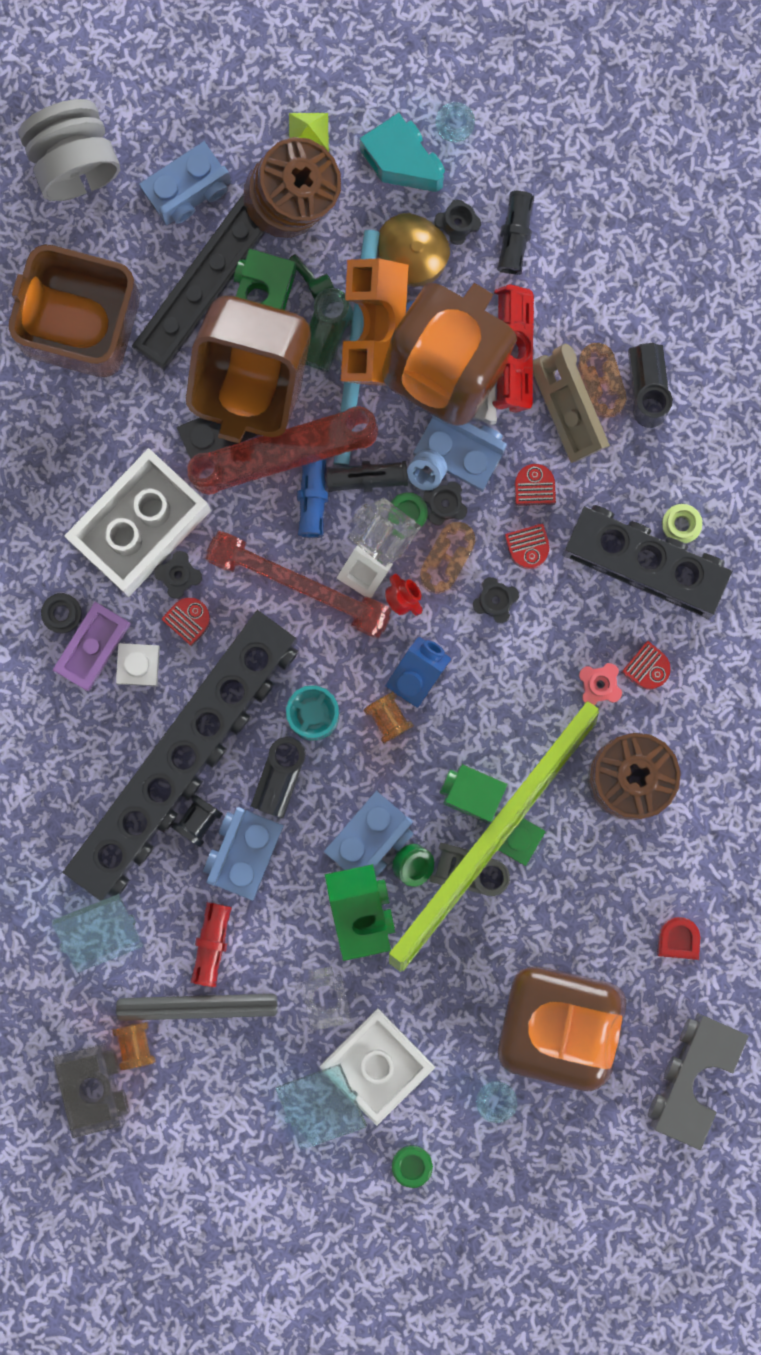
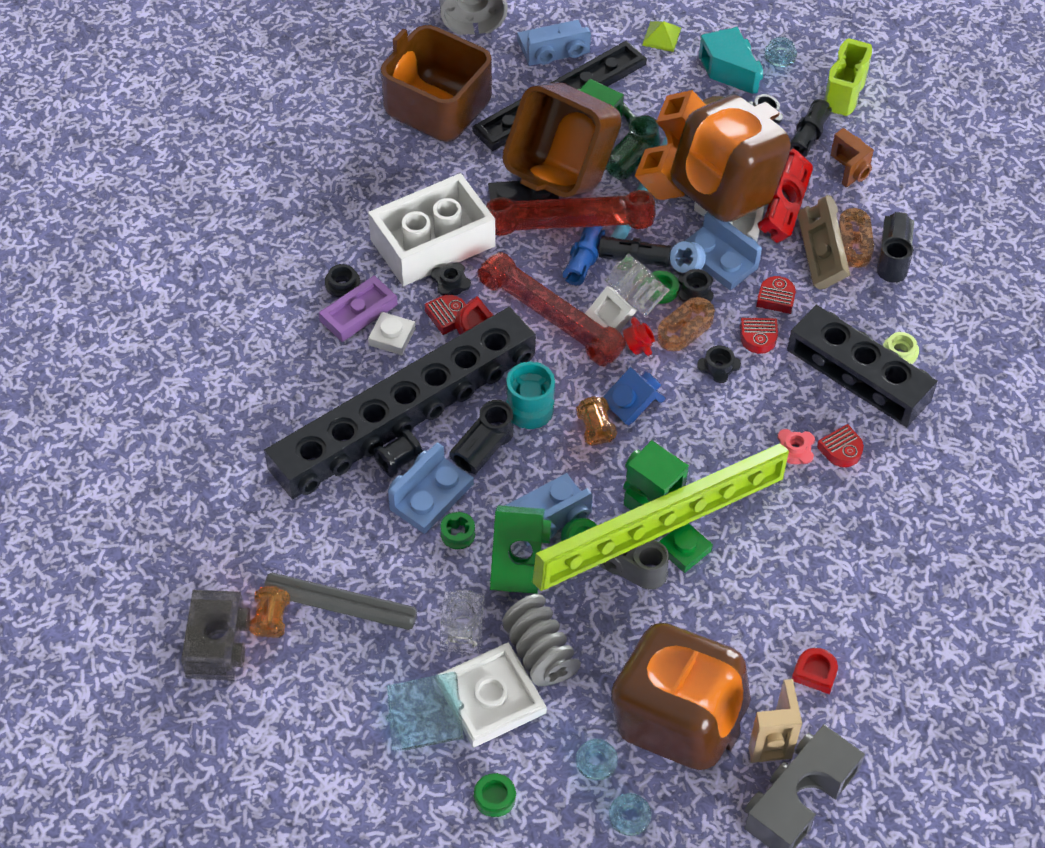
camera: 20 degrees right, 30 degrees down
clear light blue piece [51,894,143,973] -> none
red pin [190,902,232,987] -> none
reddish brown wheel [244,137,341,238] -> none
reddish brown wheel [587,733,681,820] -> none
none -> green bush [440,512,475,550]
none -> red tile [455,296,493,335]
none -> light grey piece [502,594,581,687]
none -> clear light blue plate [609,793,652,836]
none -> tan panel [748,679,802,763]
none -> lime brick [824,38,872,116]
none -> dark orange bracket [830,128,874,188]

